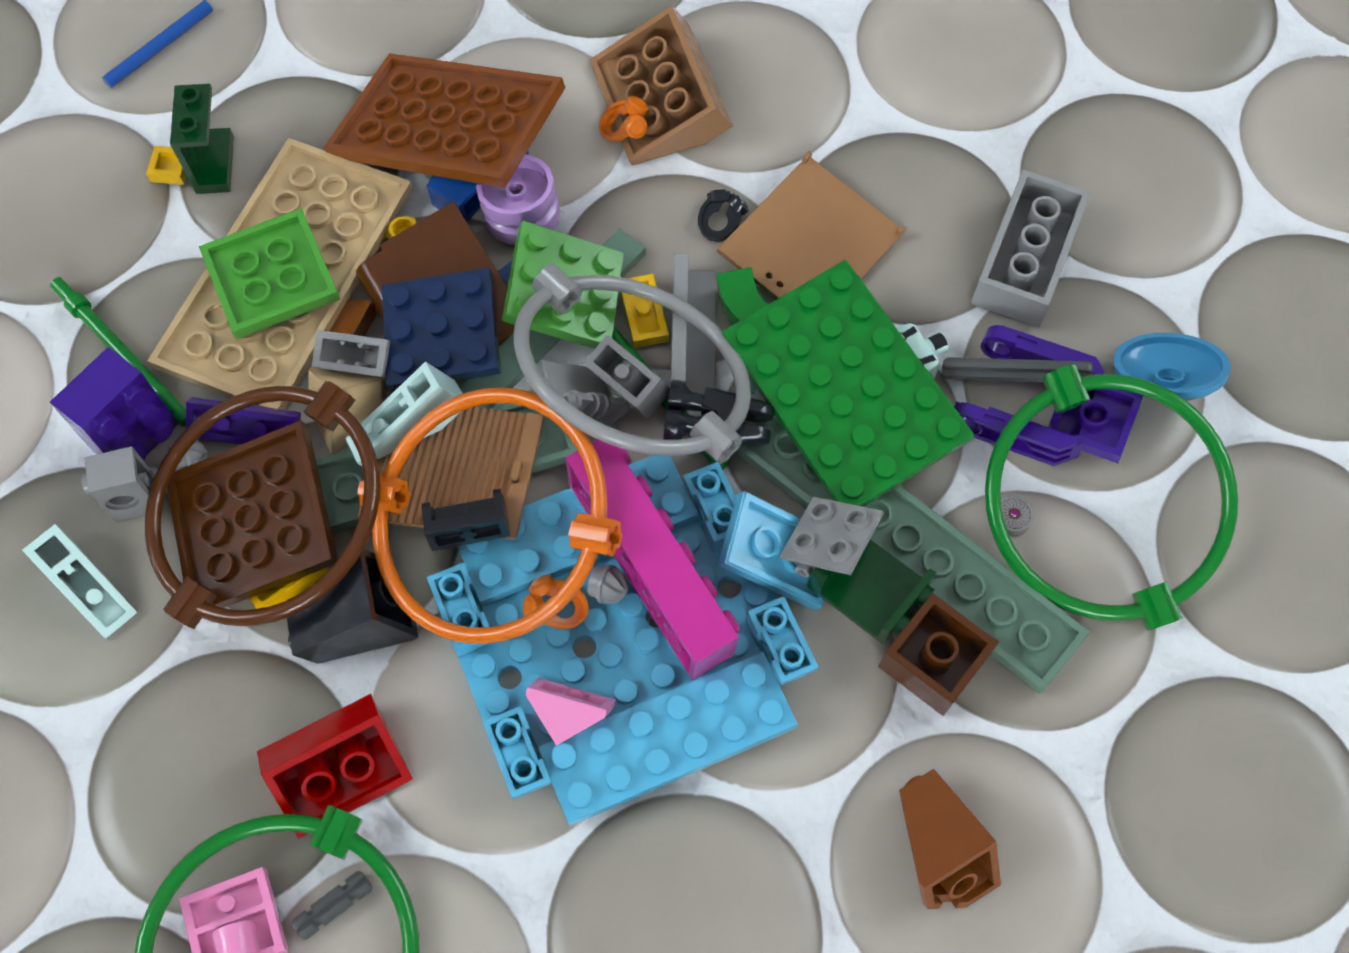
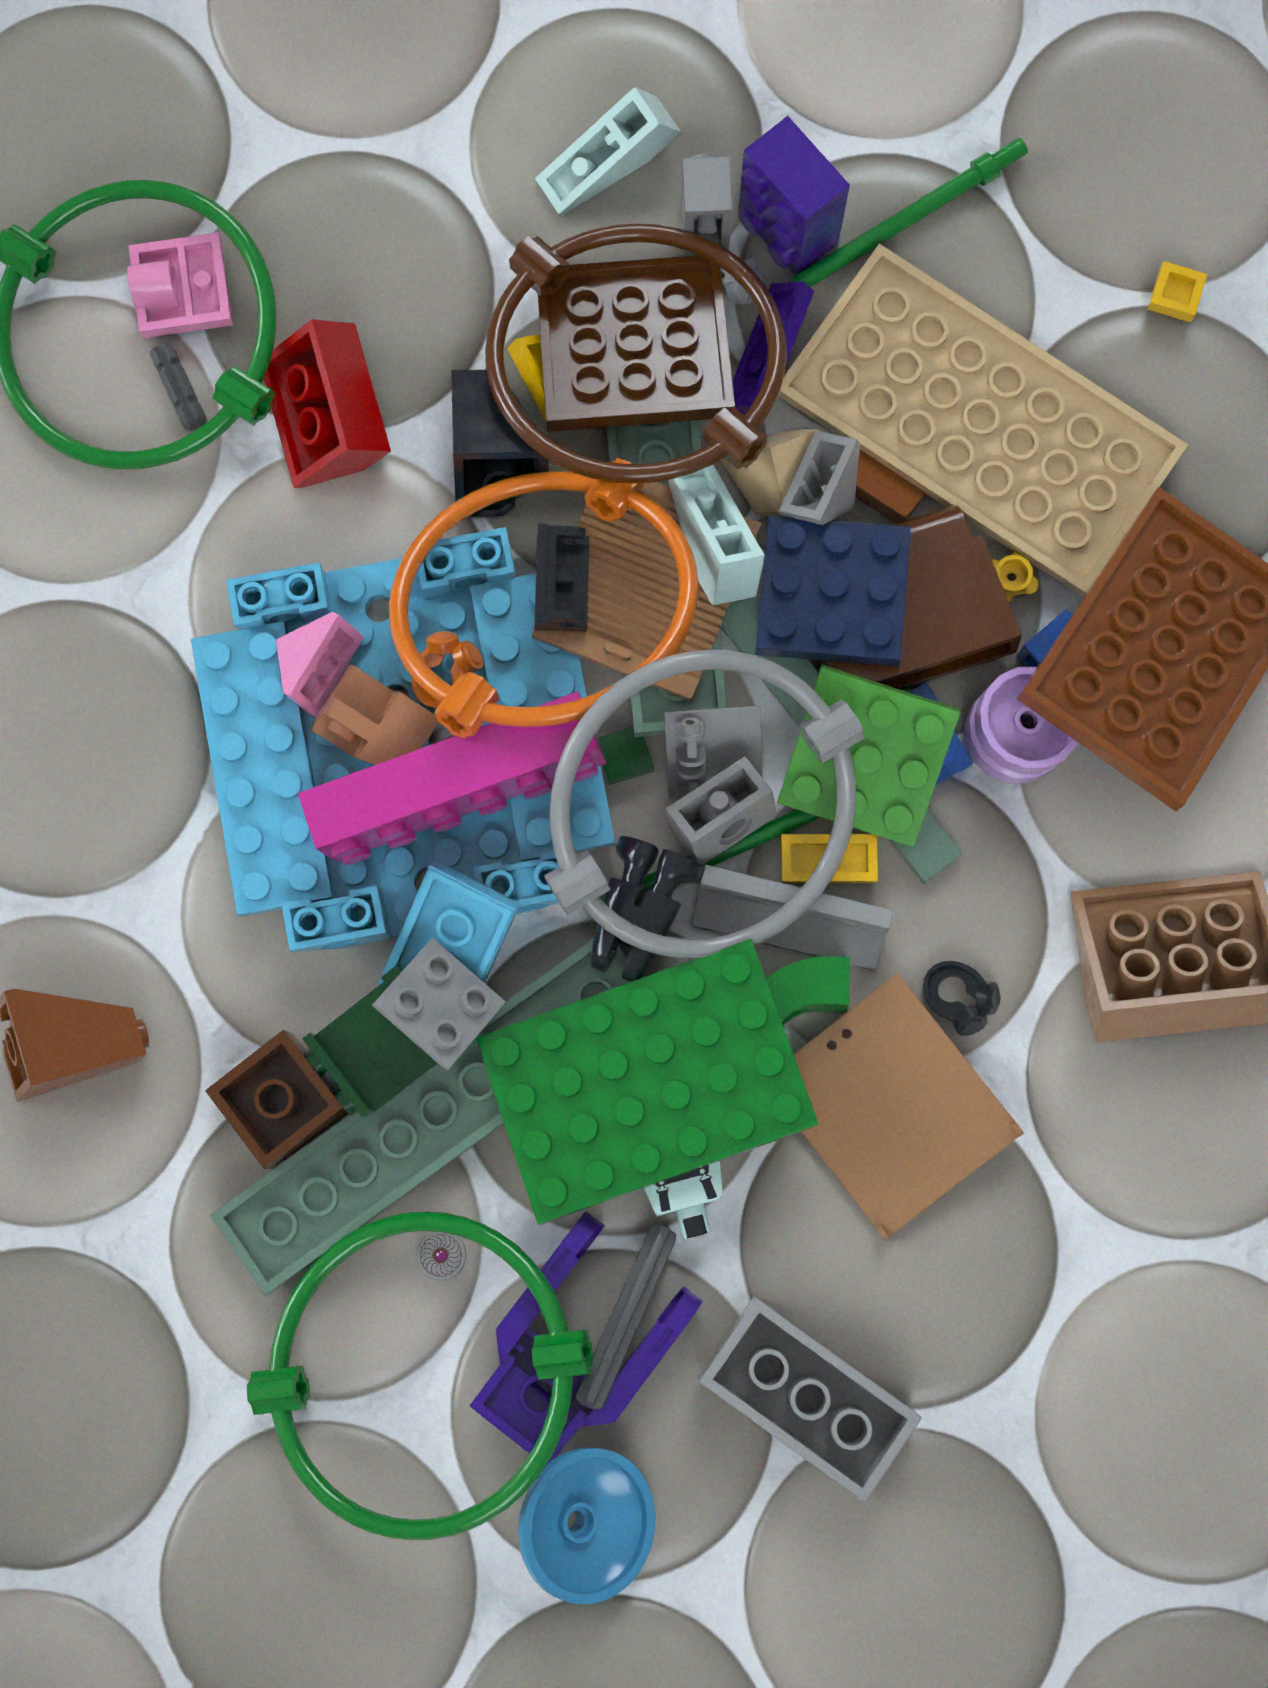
camera: 105 degrees right, 15 degrees up
dark green panel [170,83,234,194] -> none
bright green plate [199,208,340,340] -> none
orange piece [599,96,648,142] -> none
none -> nougat brick [311,665,439,765]

